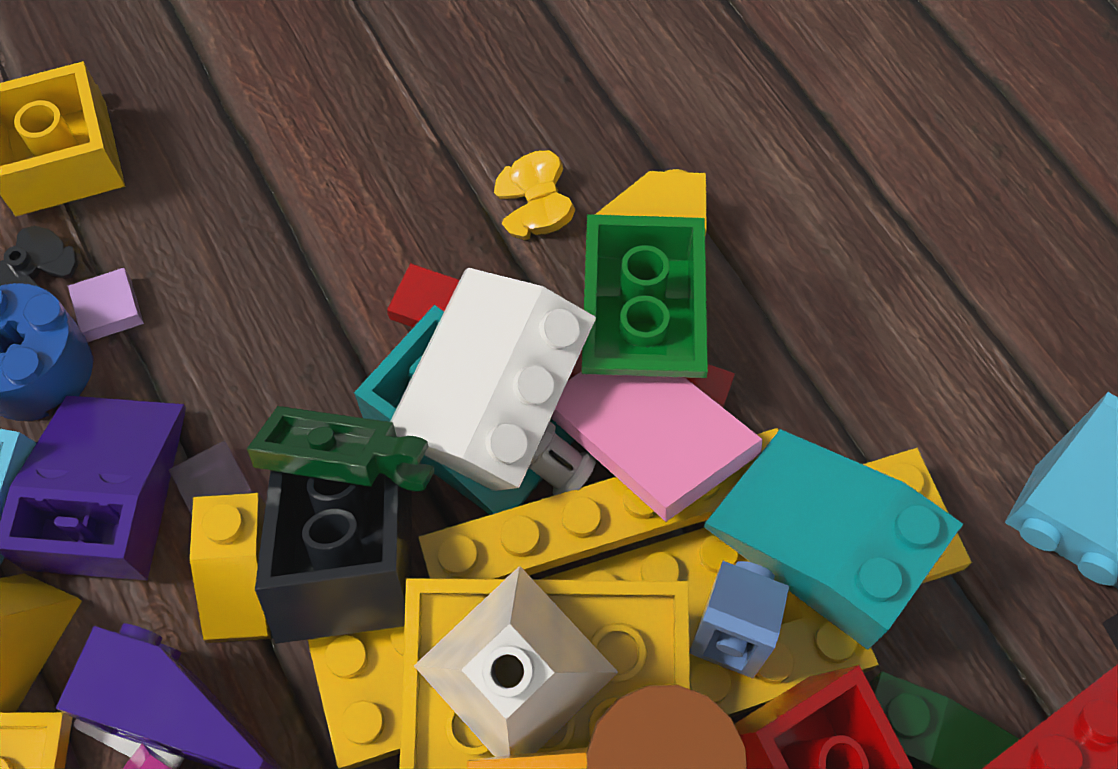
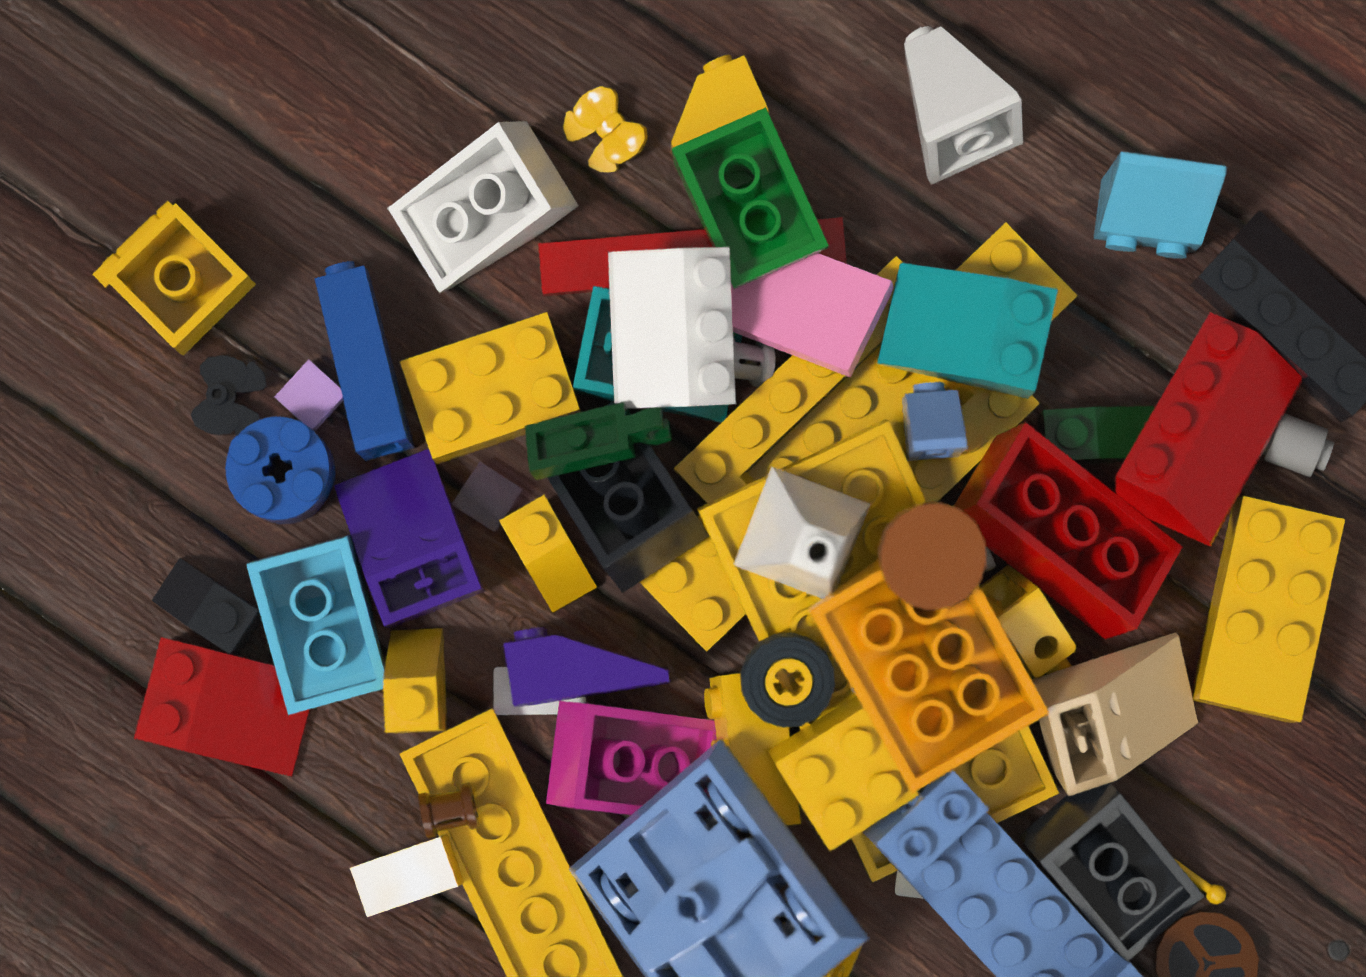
camera: 25 degrees left, 20 degrees up
none -> blue slope [314,261,415,461]
none -> white slope [388,121,579,293]
none -> yellow brick [400,312,581,464]
none -> white slope [904,26,1023,185]

